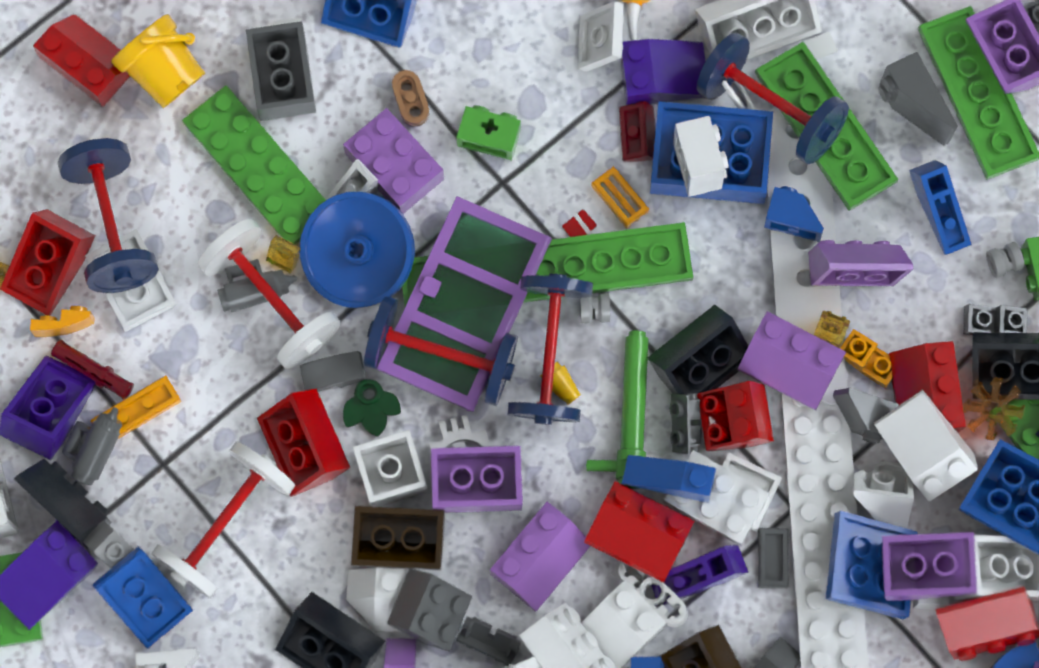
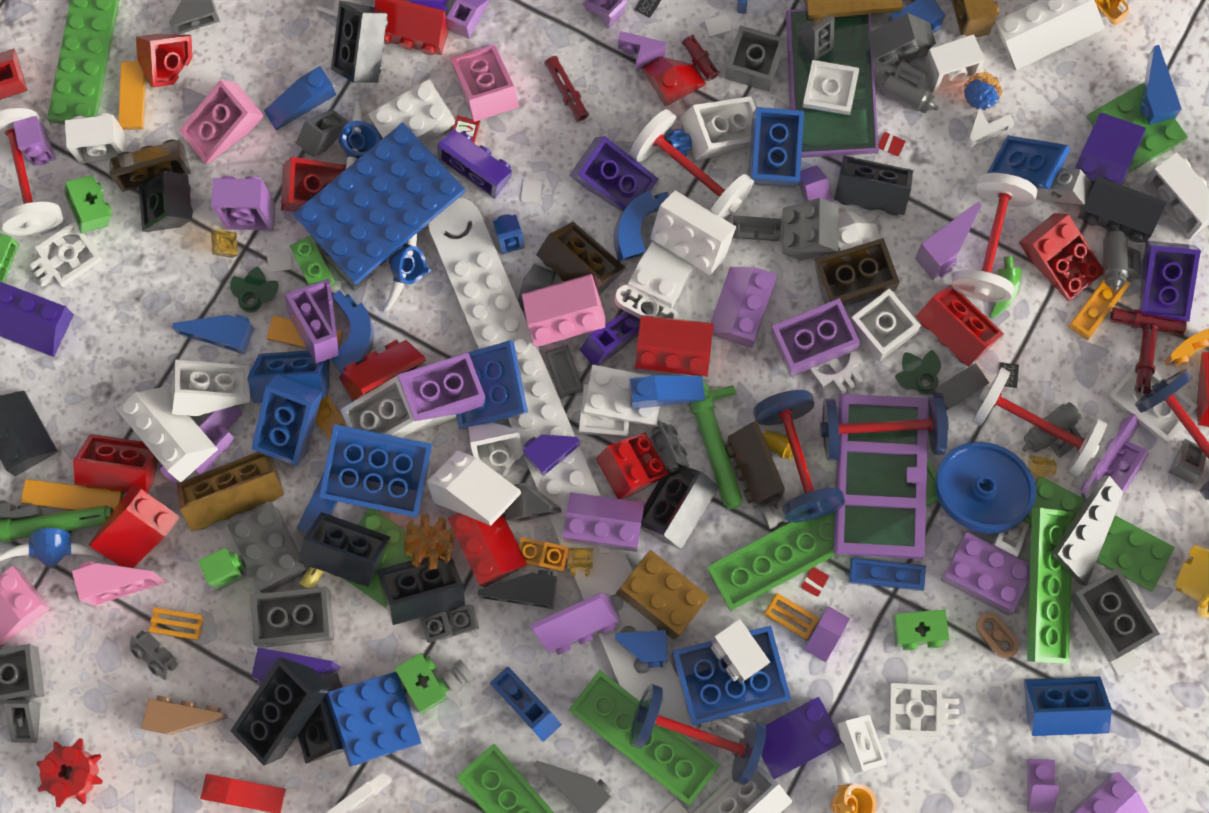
camera: 165 degrees right, 0 degrees up
dark red slope [619,101,656,162] -> none
none -> black slope [478,570,558,609]
none -> bright pink slope [522,274,606,347]
none -> dark purple slope [523,434,580,477]
none -> pearl gold brick [616,549,710,640]
none -> dark brown slope [725,420,785,509]
none -> medium lavender slope [804,606,850,662]
none -> blue tile [848,558,926,591]
none -> white piece [889,683,959,737]
none -> medium lavender slope [915,201,981,280]
none -> bright green bar [990,256,1021,318]
none -> black sticker [999,362,1019,388]
none -> red slope [1019,213,1103,301]
none -> bright green plate [1027,508,1074,663]
none -> wing [1051,476,1124,586]
none -> medium lavender bracket [1081,413,1149,500]
none -> dark red pin [1134,324,1159,394]
none -> dark grey slope [1169,439,1206,483]

